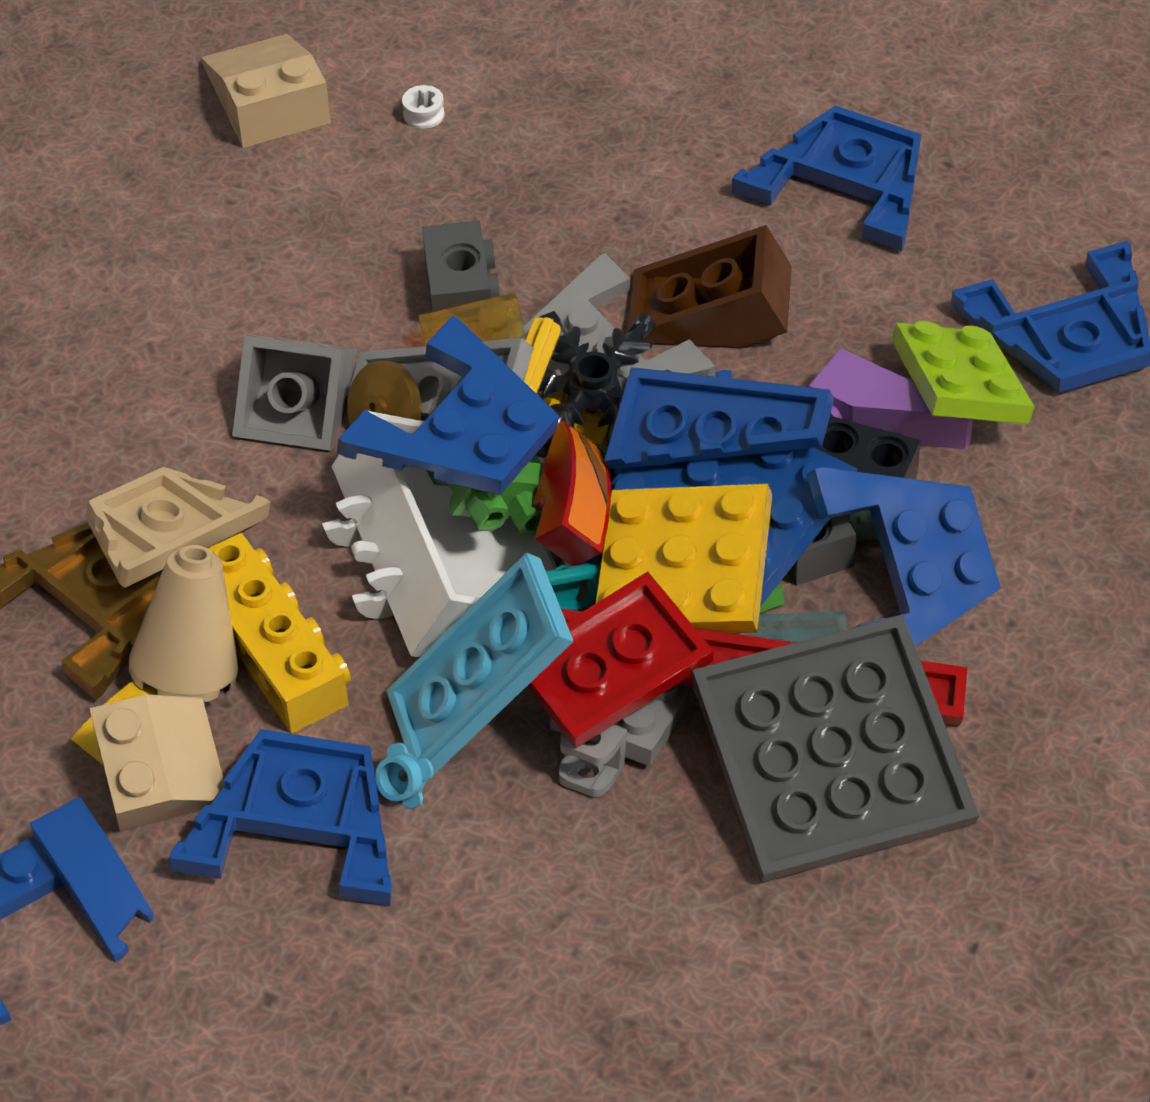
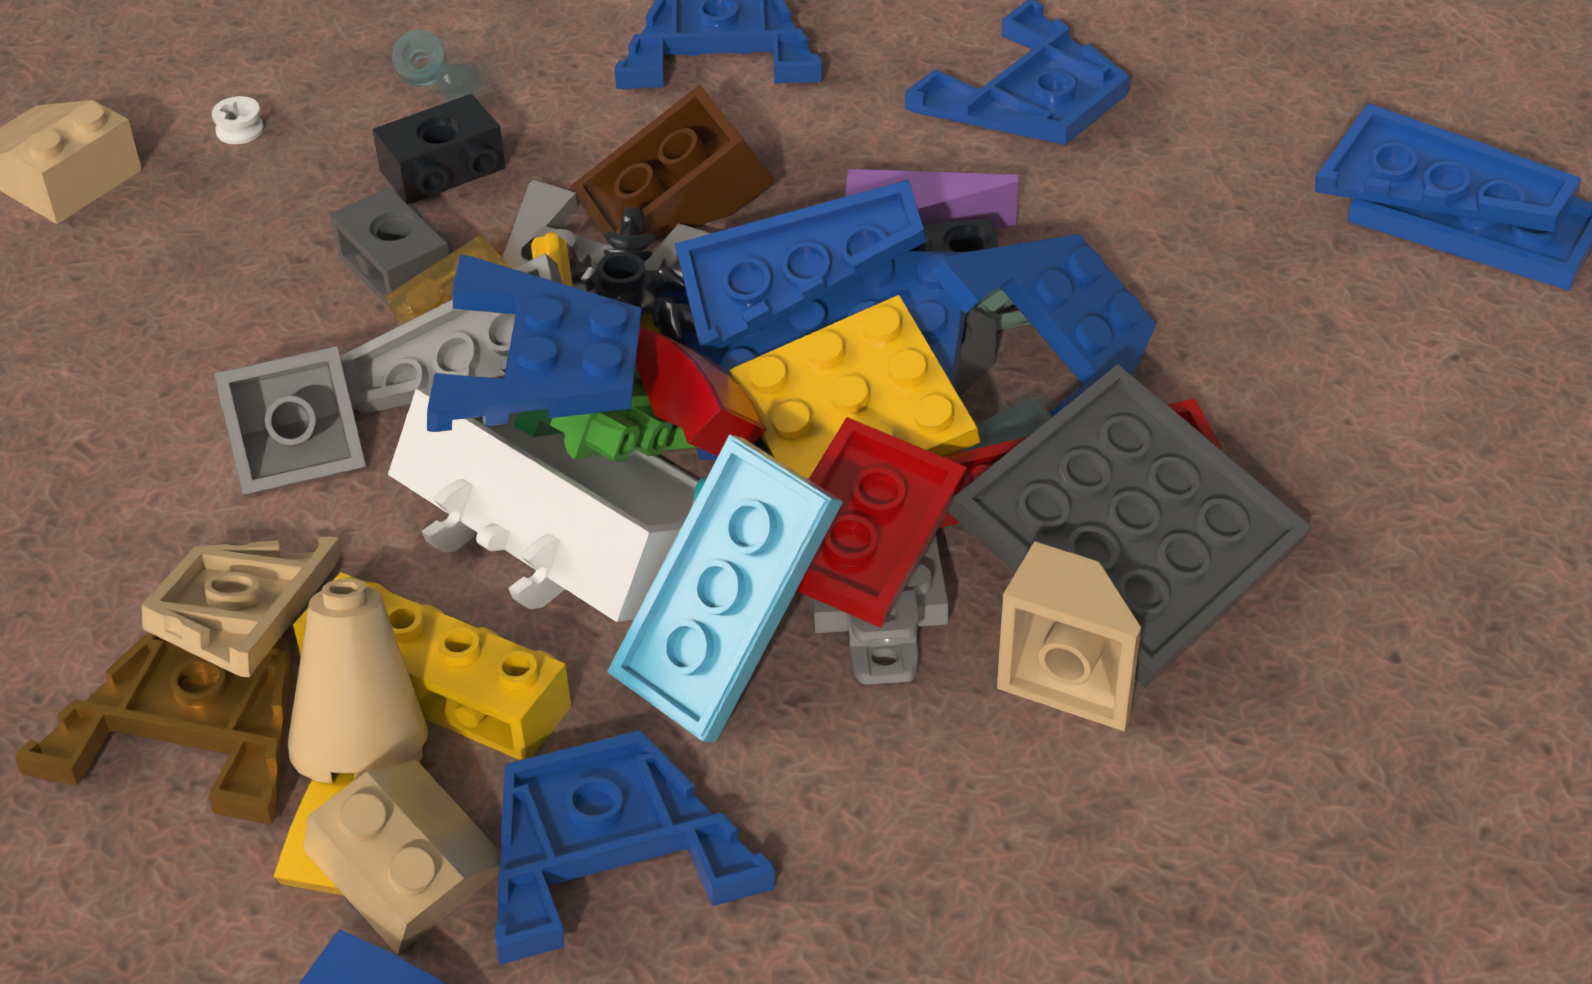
camera: 30 degrees left, 5 degrees down
pearl gold piece [347,361,421,426] -> none
medium azure plate [375,743,434,809] -> none
lime plate [891,321,1035,424] -> none
none -> black brick [372,93,506,204]
none -> clear light blue plate [392,30,481,101]
none -> tan slope [997,541,1141,731]

